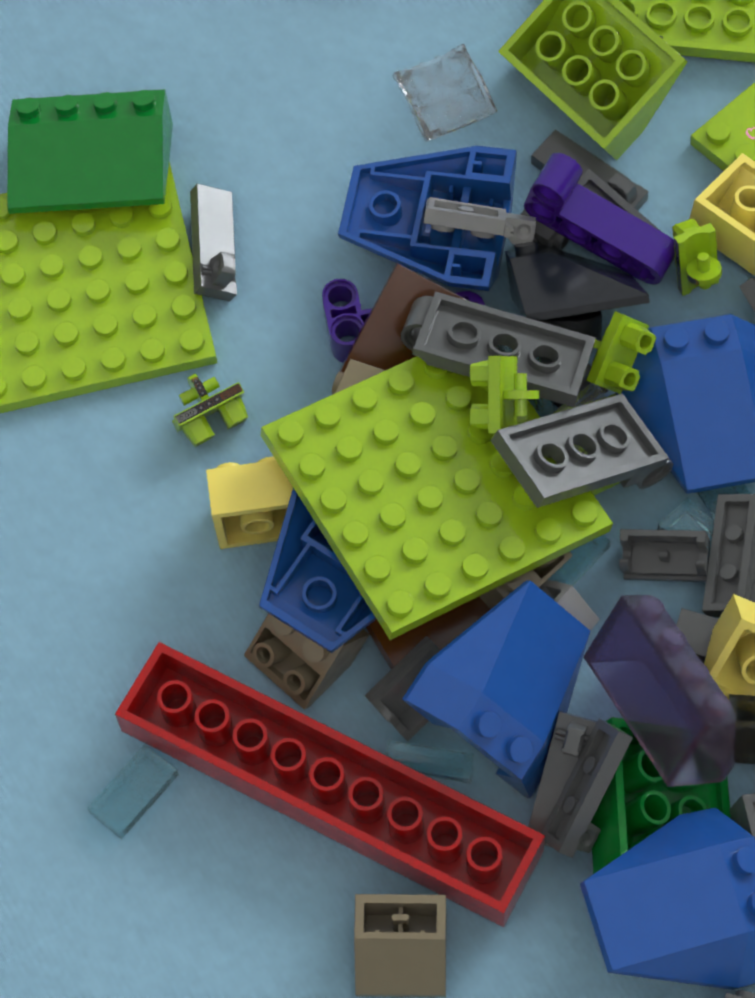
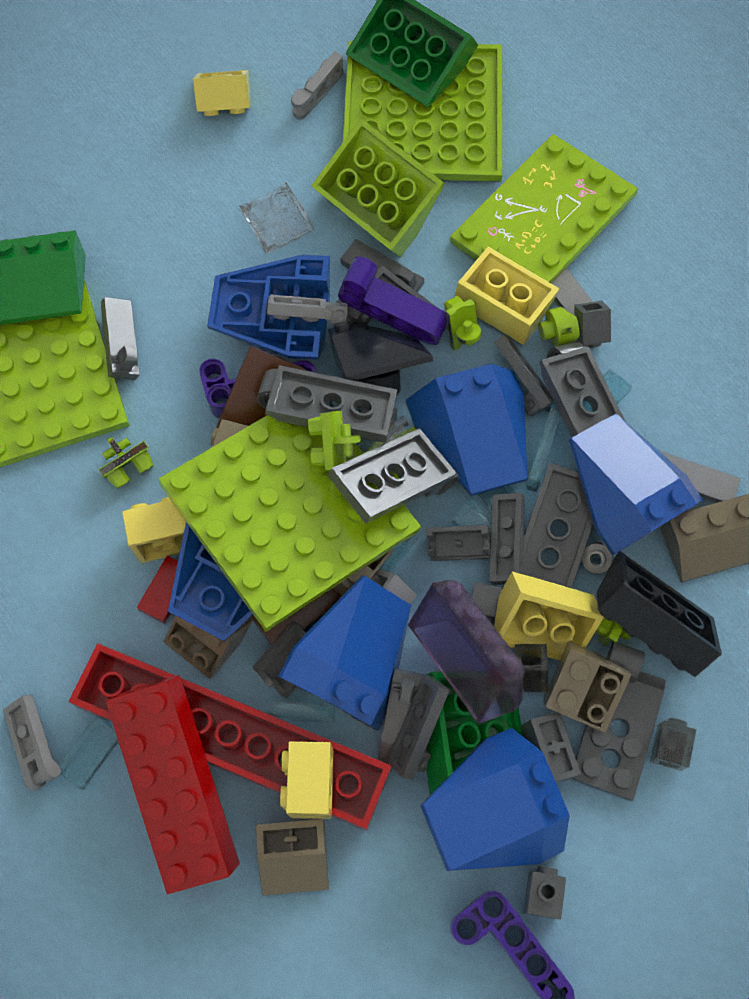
camera: 10 degrees left, 5 degrees up
lime hips [586,311,656,394] -> none
none -> light grey plate [3,695,61,791]
none -> red brick [106,675,240,895]
none -> red tile [136,555,178,624]
none -> light yellow brick [280,742,333,819]

